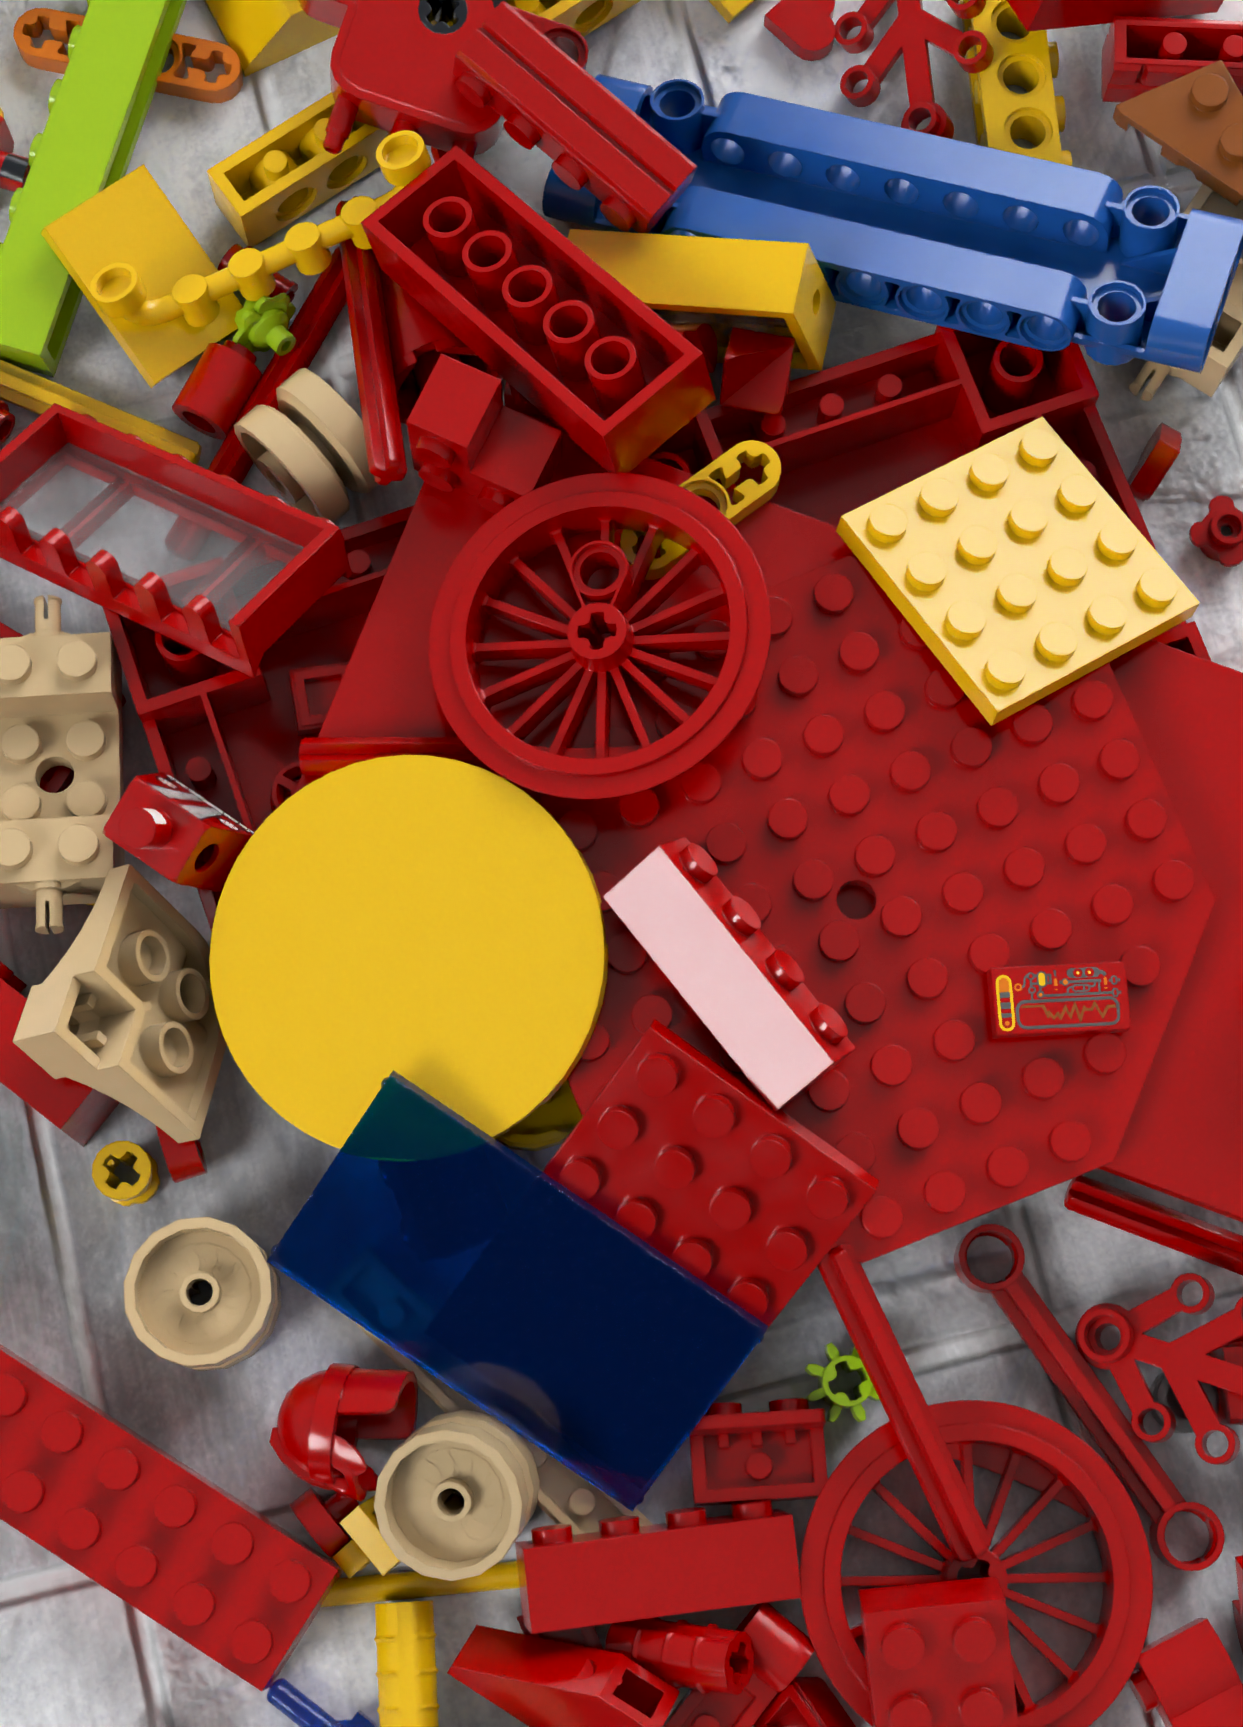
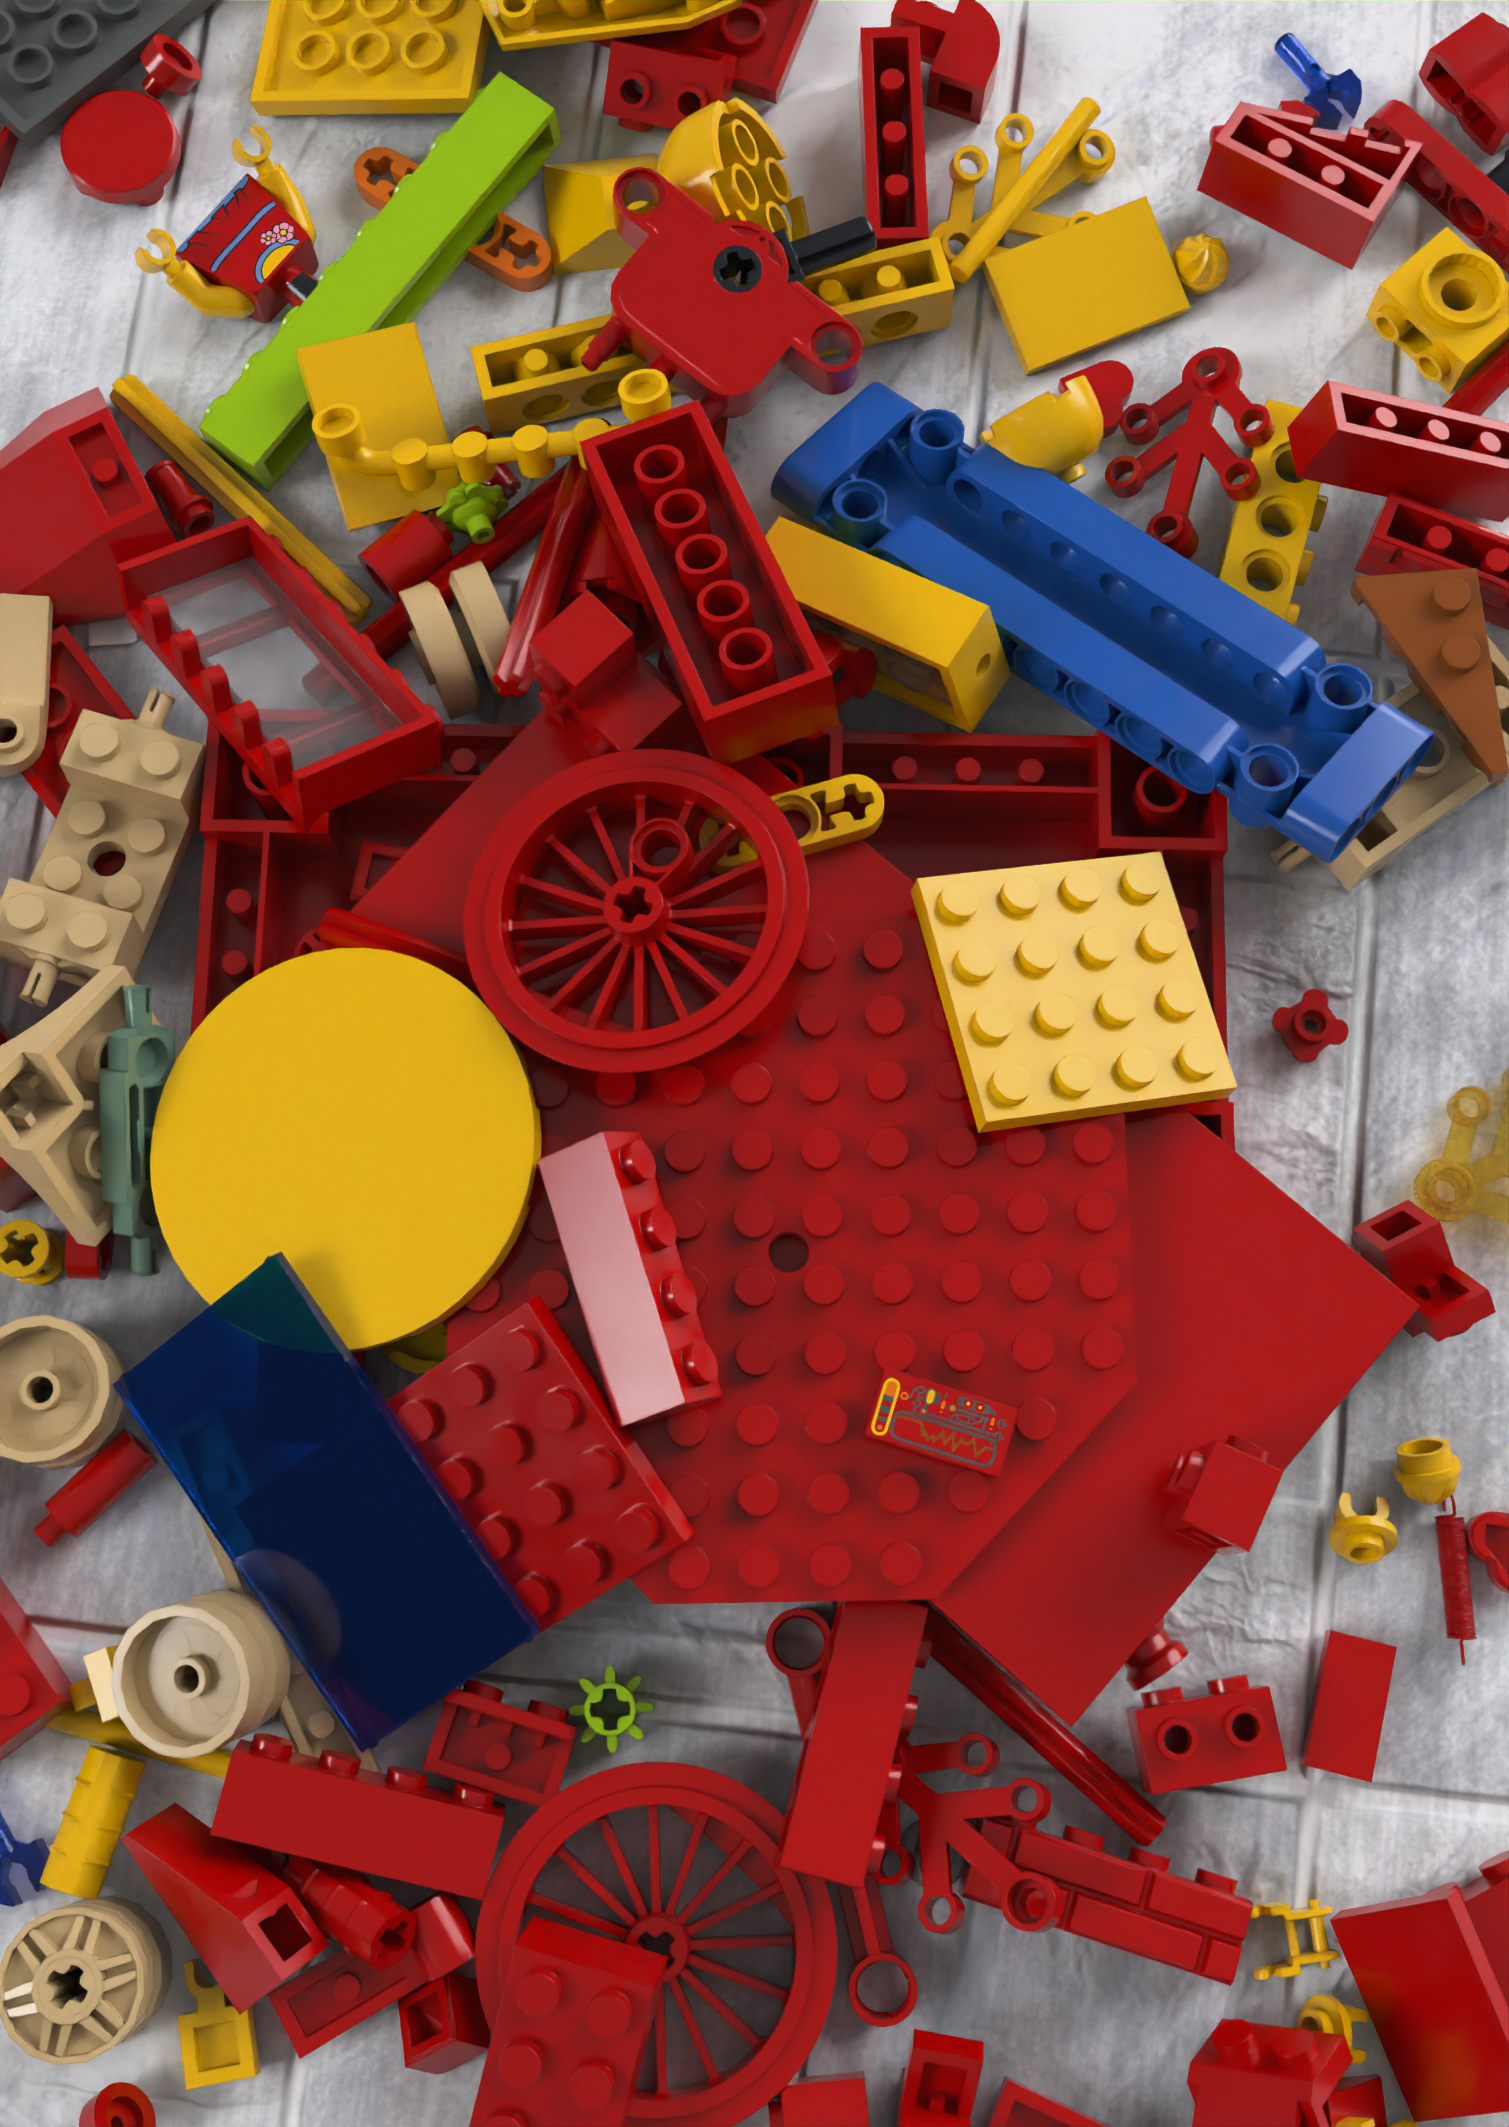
camera: 25 degrees right, 0 degrees up
red torso [103,772,254,893] -> none
red helmet [269,1363,418,1502] -> none
red tile [290,1487,360,1558] -> none
red brick [453,1,697,233] -> none
red slope [719,327,795,415] -> none
red axle [817,1243,991,1562] -> none
red tile [1127,422,1182,502] -> none
none -> red cylinder [33,1428,158,1548]
none -> sand green piece [99,985,175,1276]
none -> red brick [773,1600,934,1889]
none -> yellow cylinder [978,375,1103,485]

